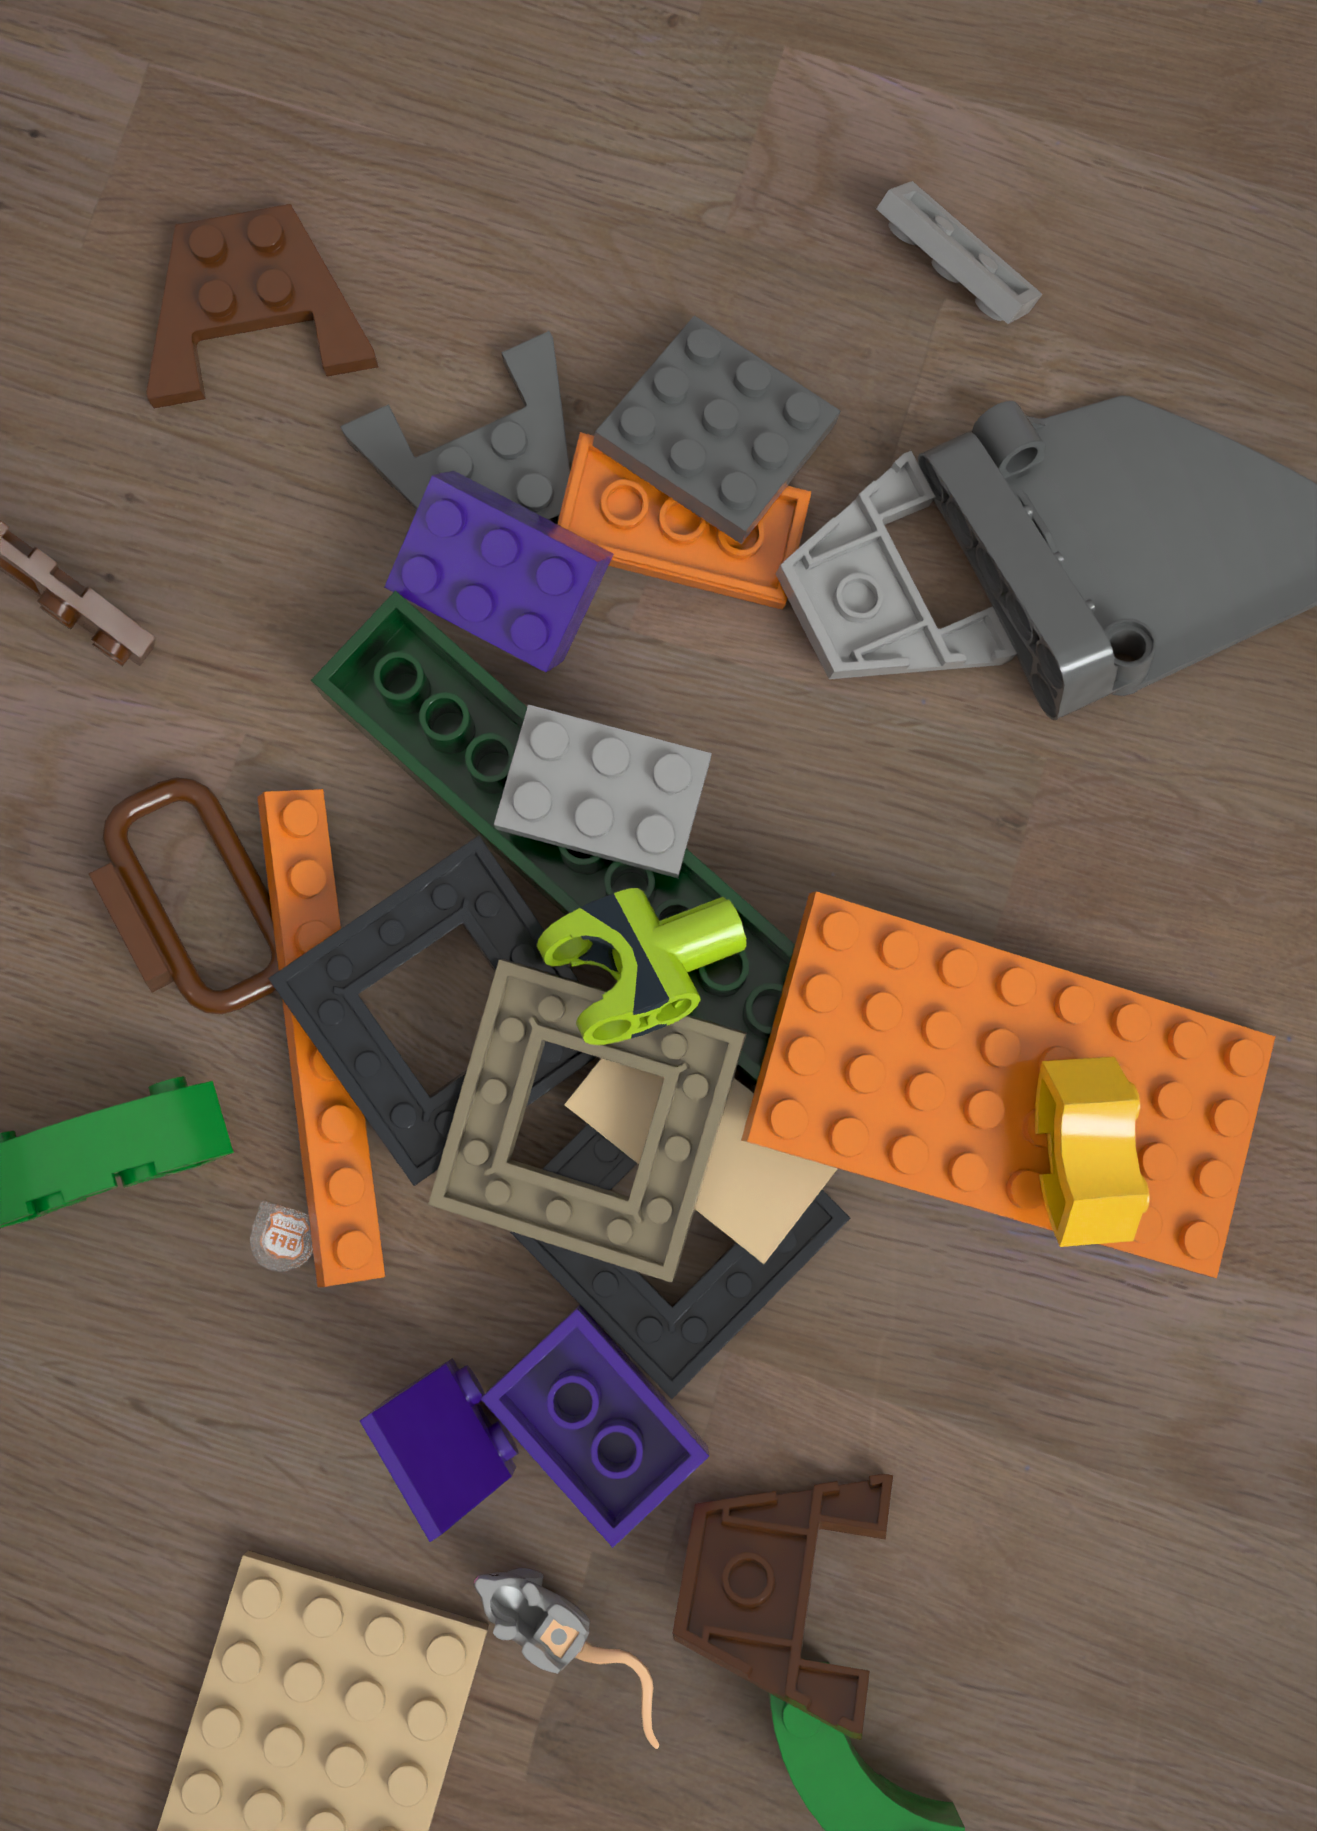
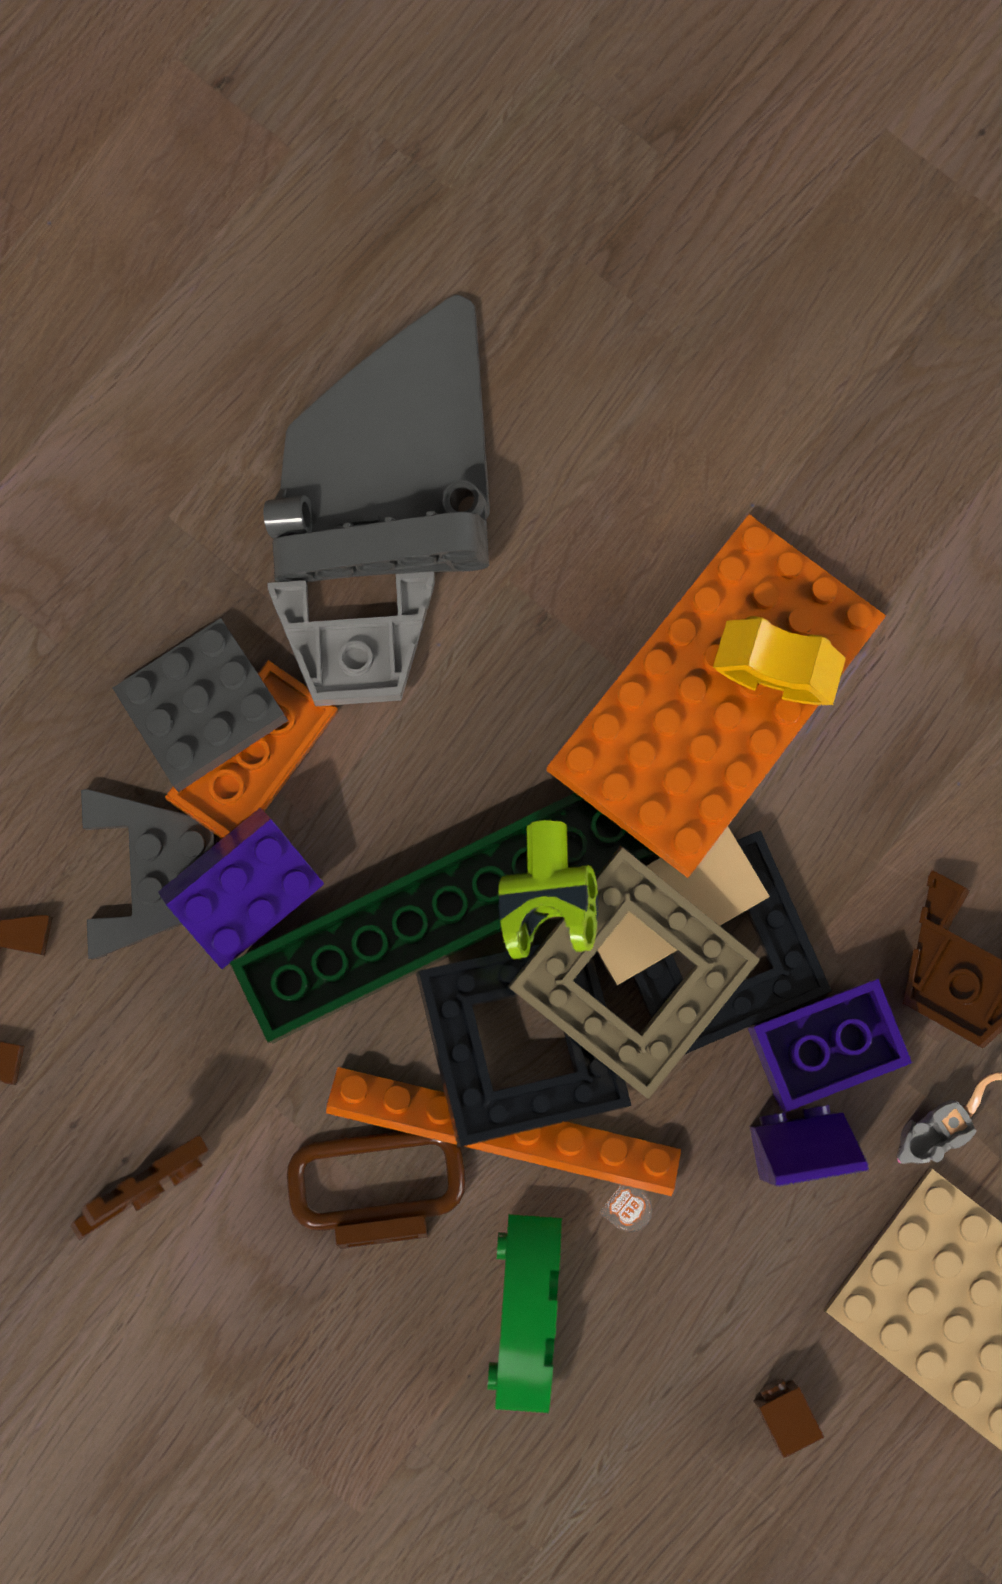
camera: 70 degrees left, 0 degrees up
light grey plate [494,705,712,878] -> none
light grey plate [876,181,1043,324] -> none
none -> reddish brown brick [754,1379,824,1458]

